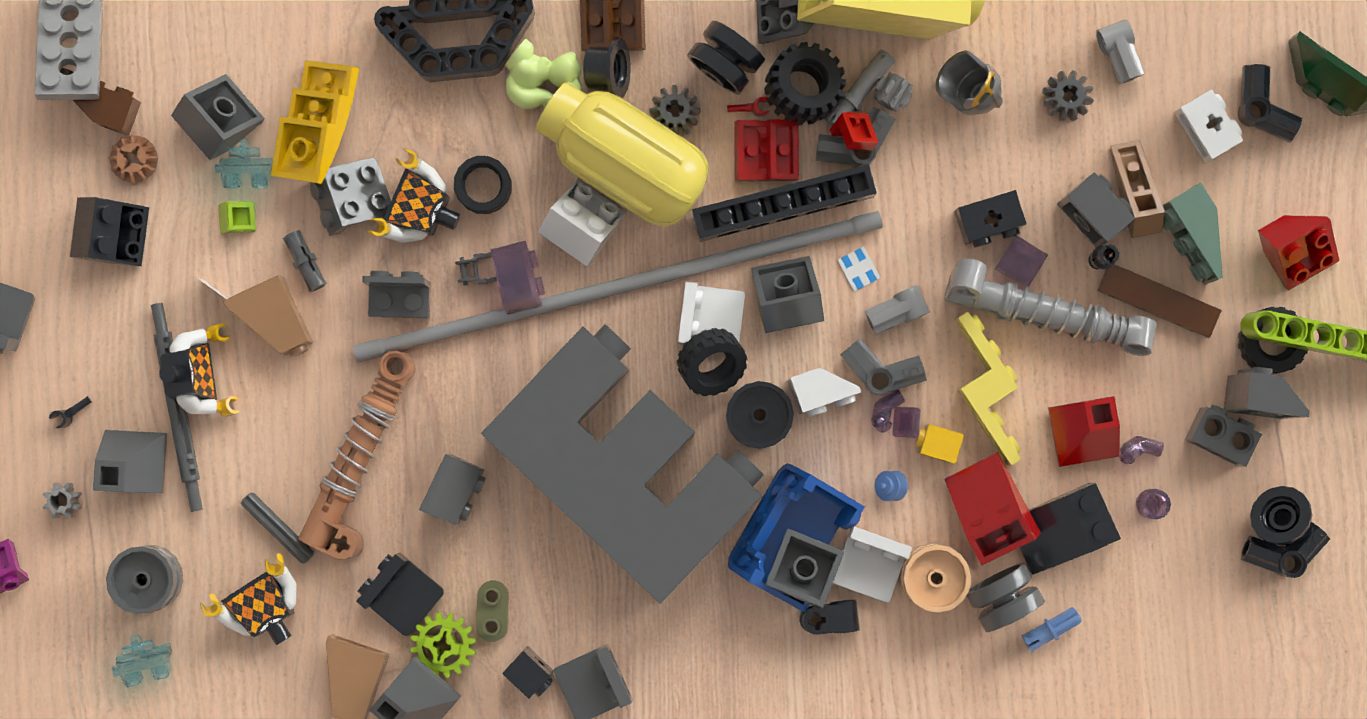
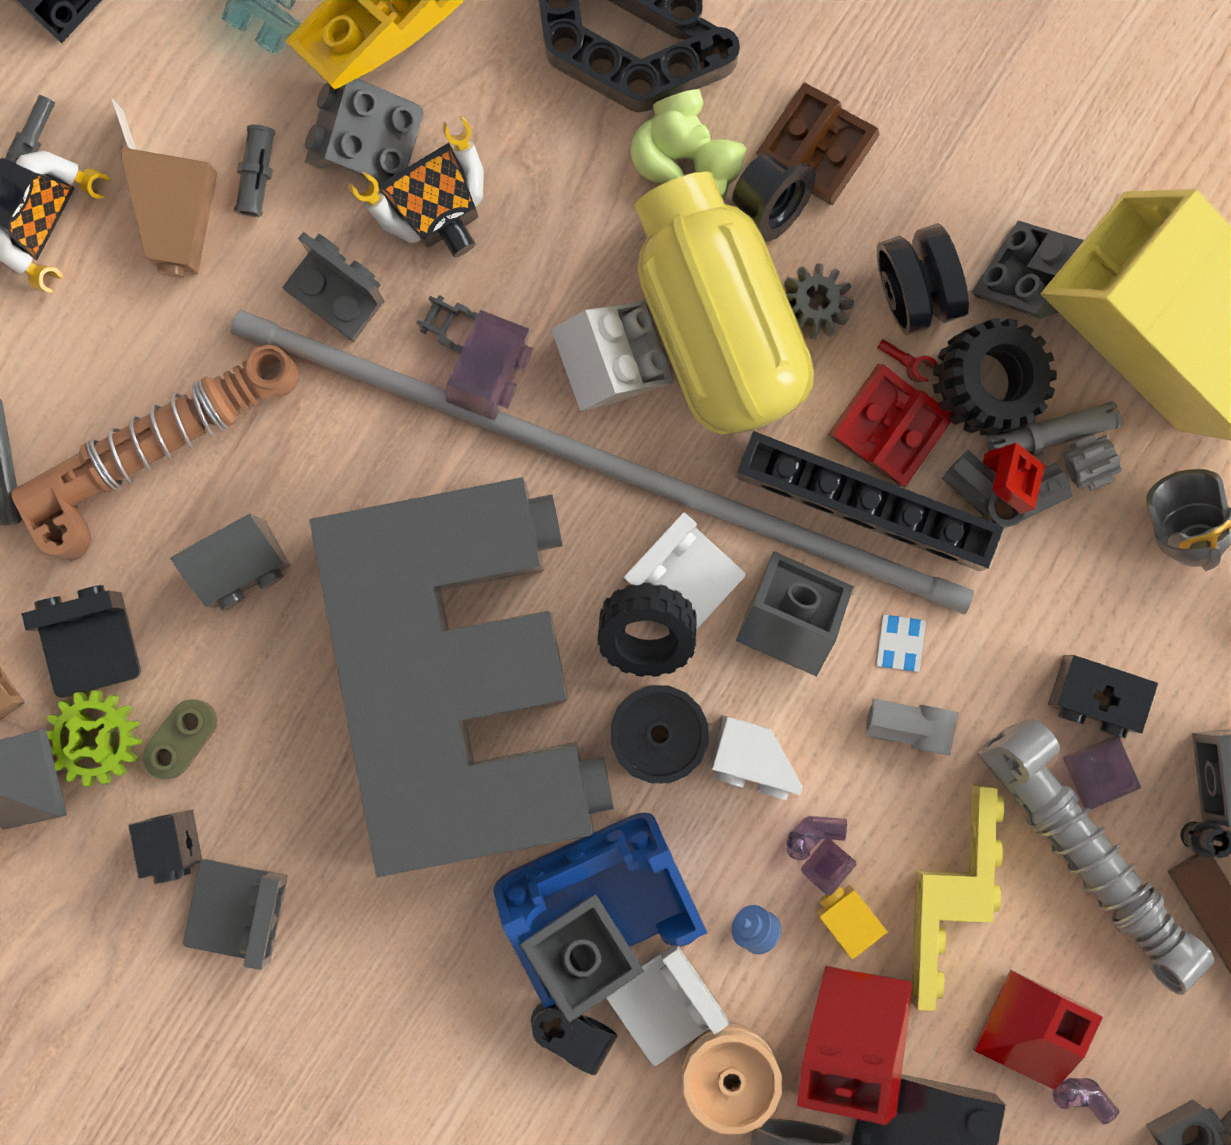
camera: 35 degrees right, 0 degrees up
lime slope [218,201,256,234] -> none
black tyre [454,156,512,214] -> none
dark grey piece [840,338,927,395] -> none

